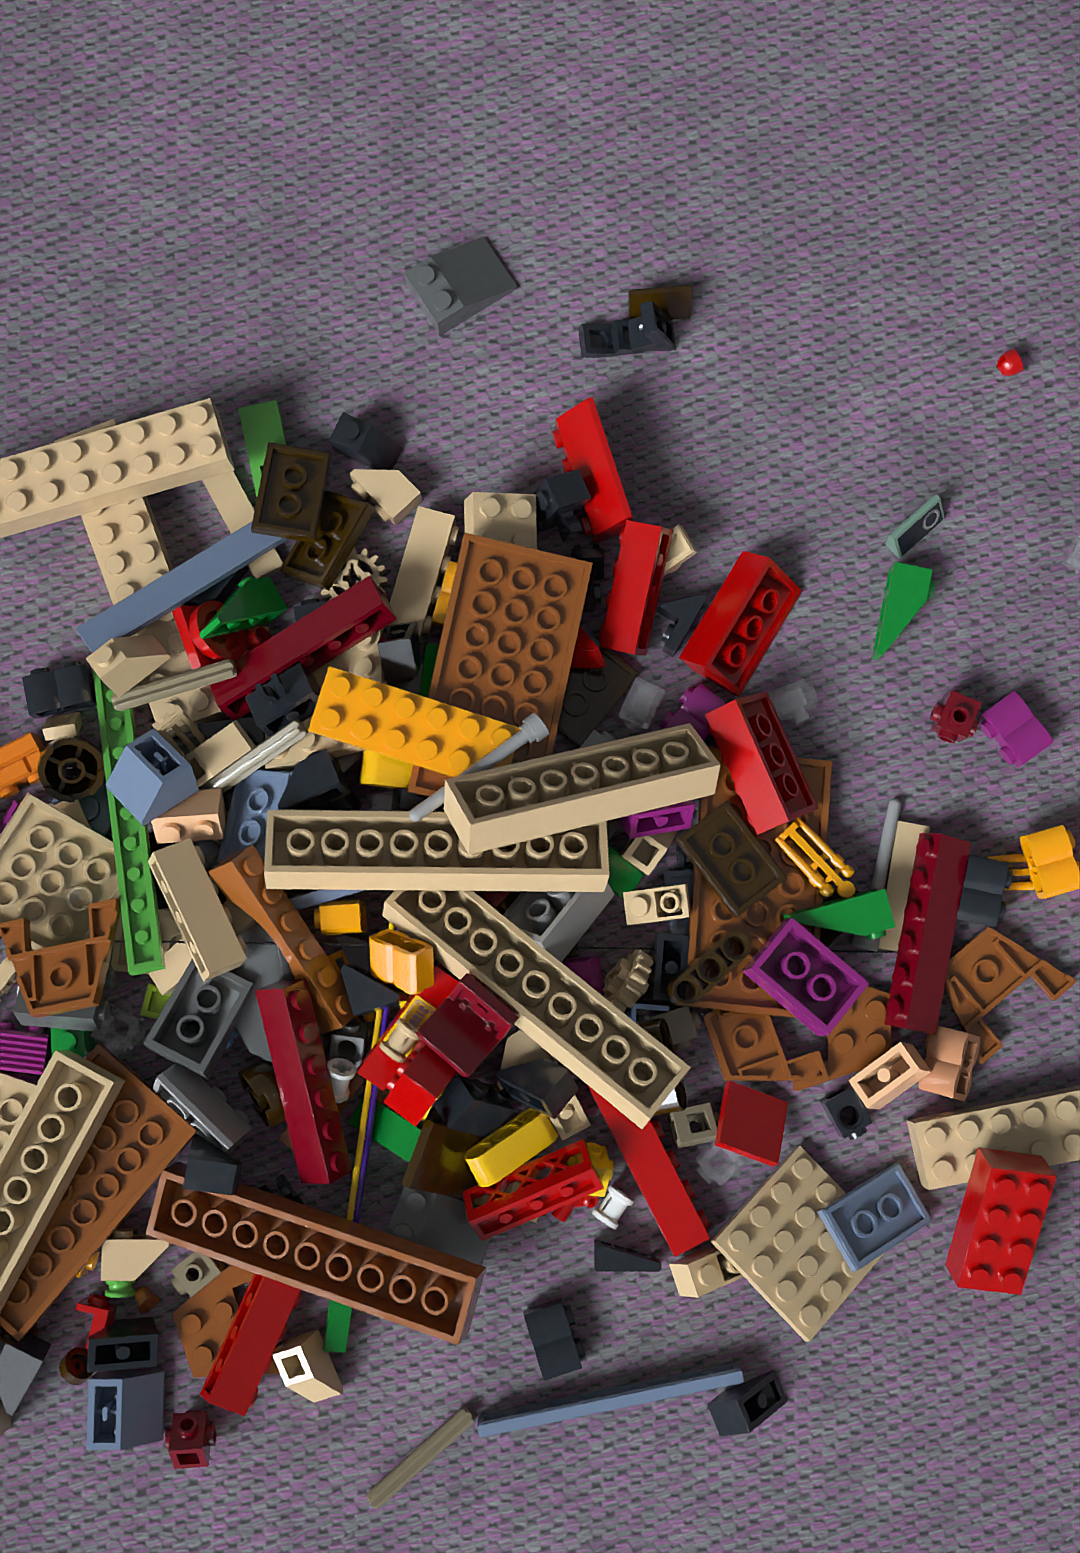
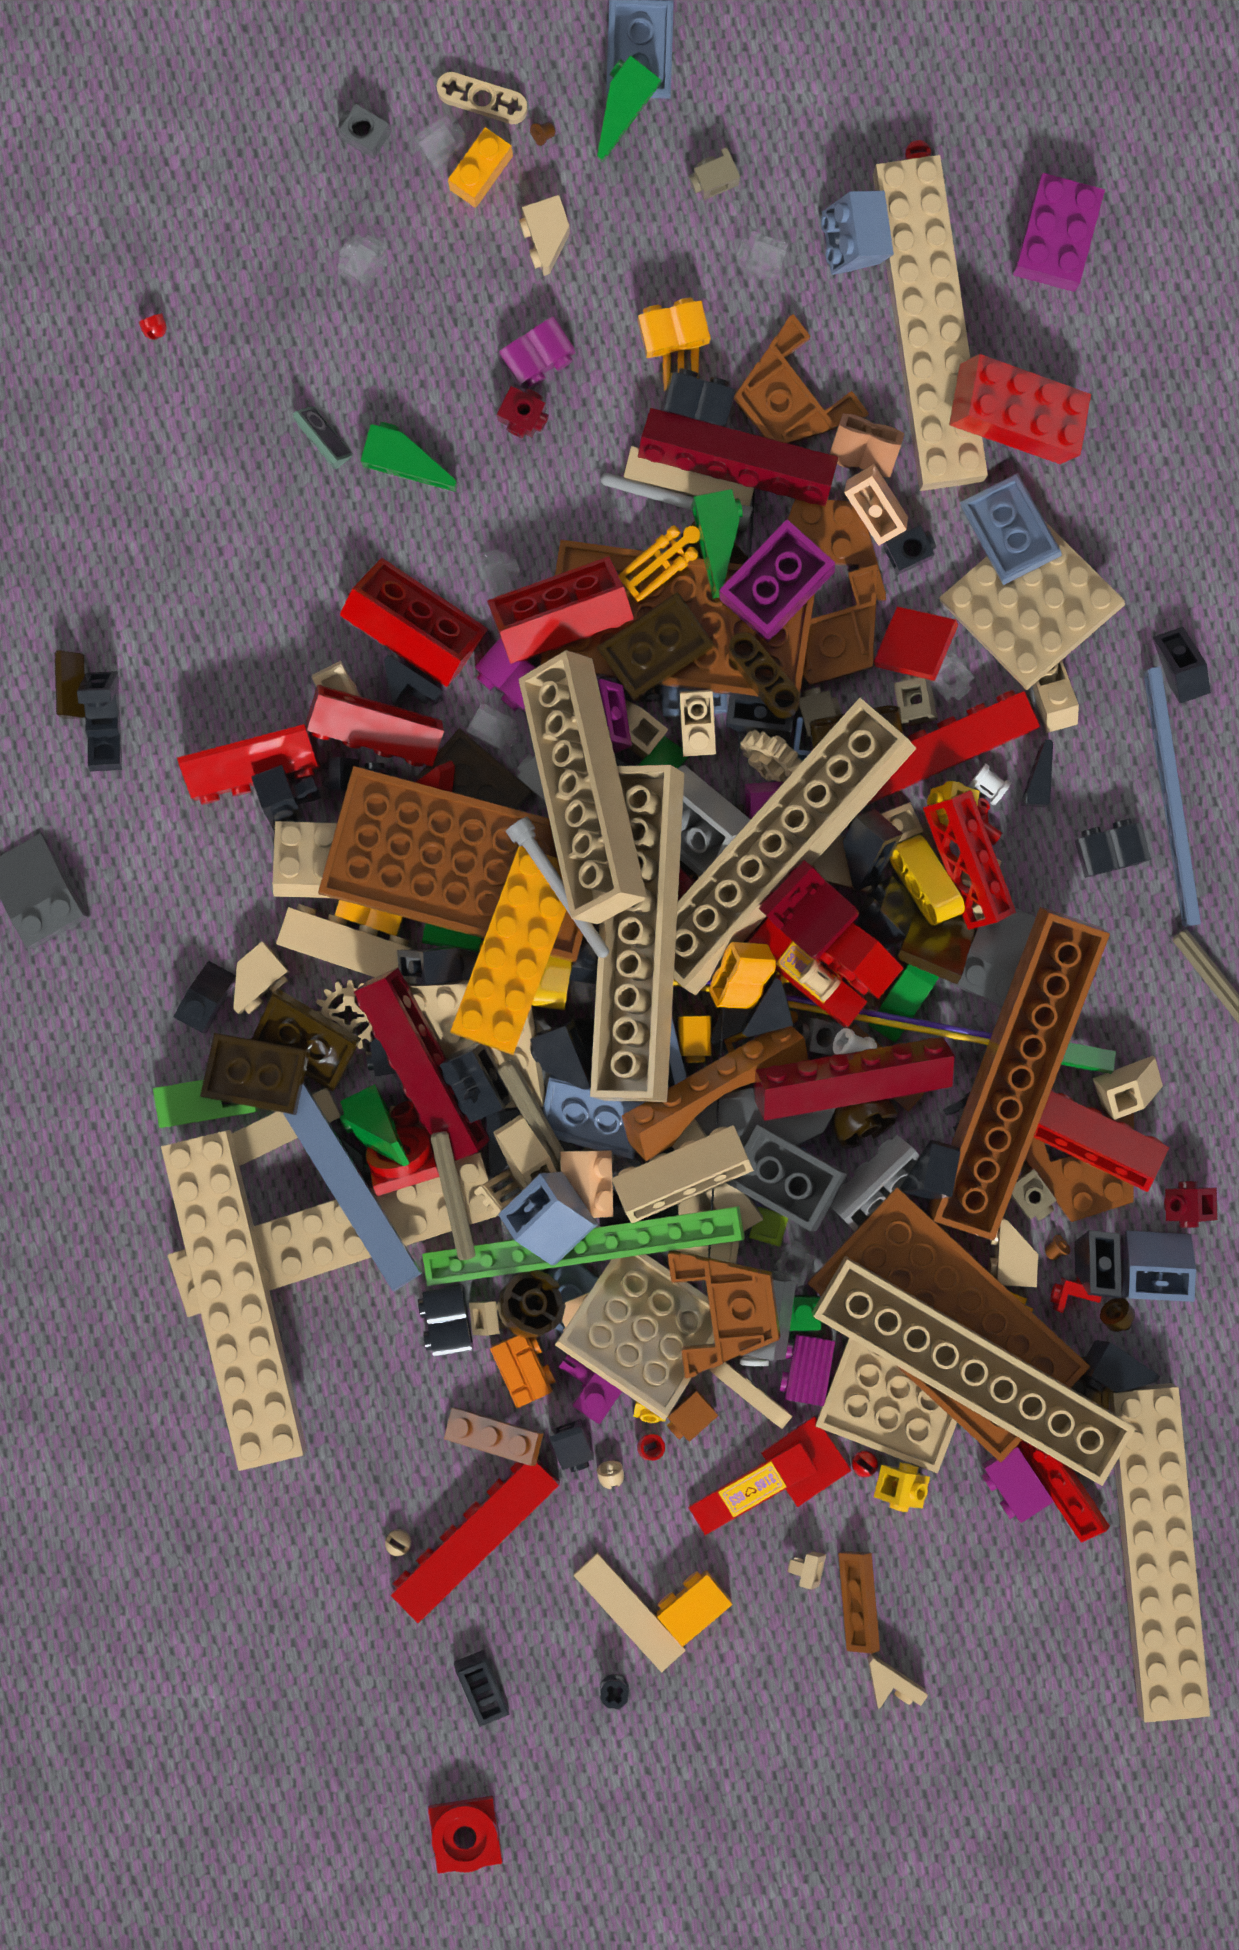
camera: 90 degrees left, 5 degrees up
tan slope [85,635,171,698] -> none
bright green bush [105,1280,136,1298] -> none

